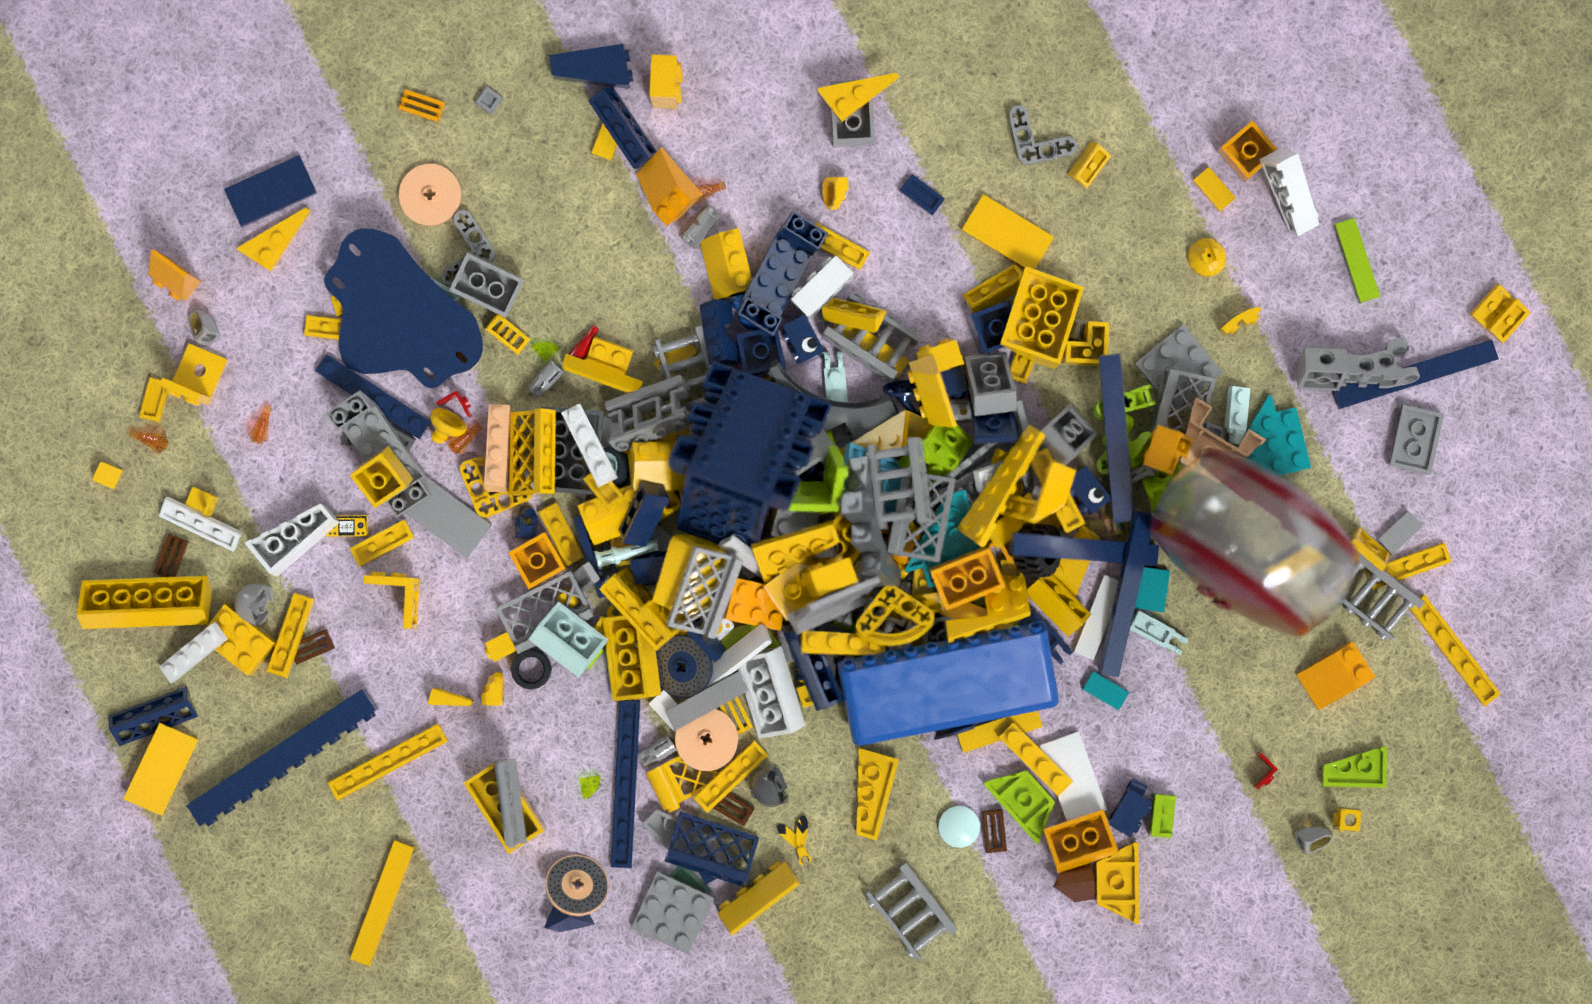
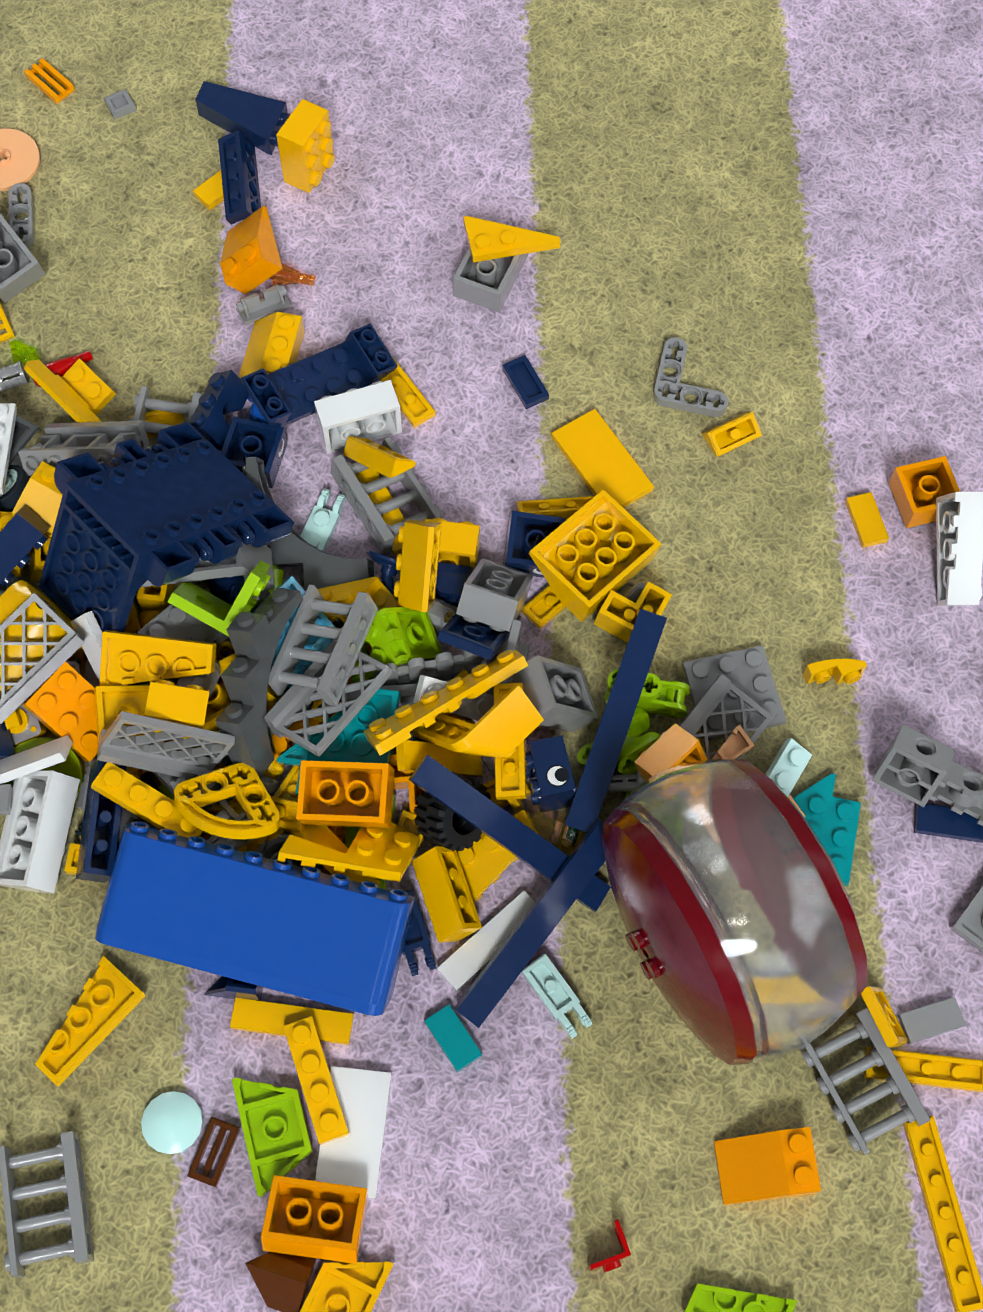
camera: 20 degrees right, 20 degrees down
dark blue brick [781,314,825,367] -> none
yellow rock [822,177,849,210] -> none
dark blue hinge [1108,777,1153,837] -> none
teal tile [1135,567,1170,613] -> none
lime hinge [1149,793,1177,838] -> none
yellow hair [1188,238,1227,277] -> none

